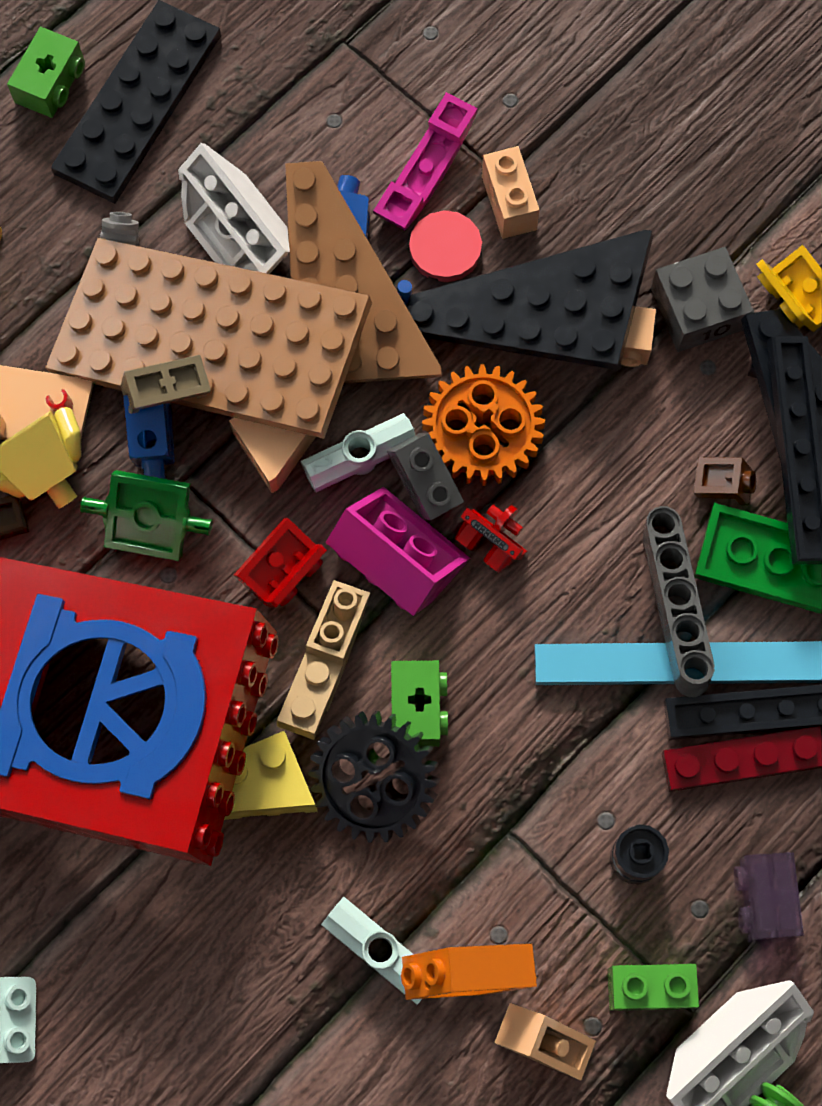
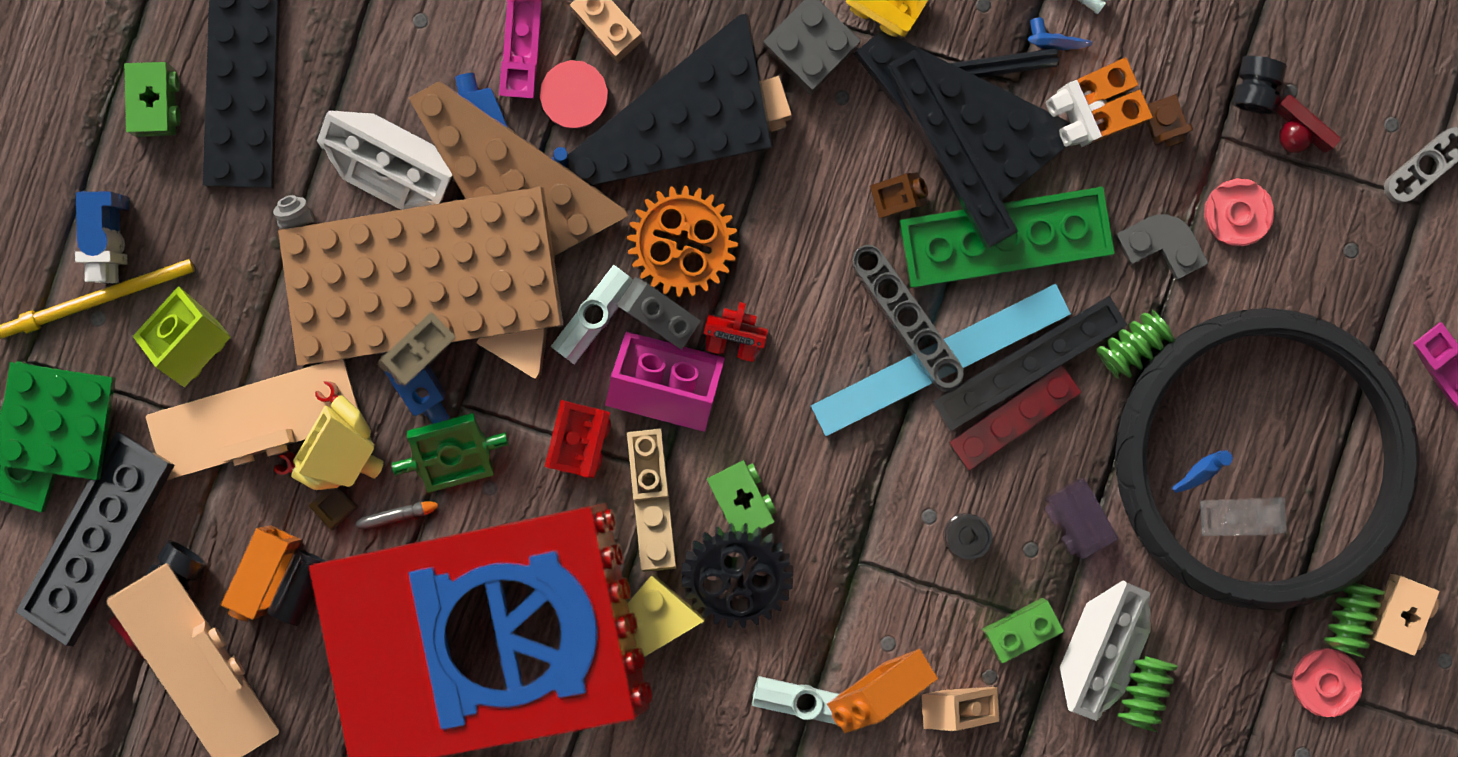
camera: 25 degrees left, 15 degrees up
none -> dark grey piece [356,501,438,529]

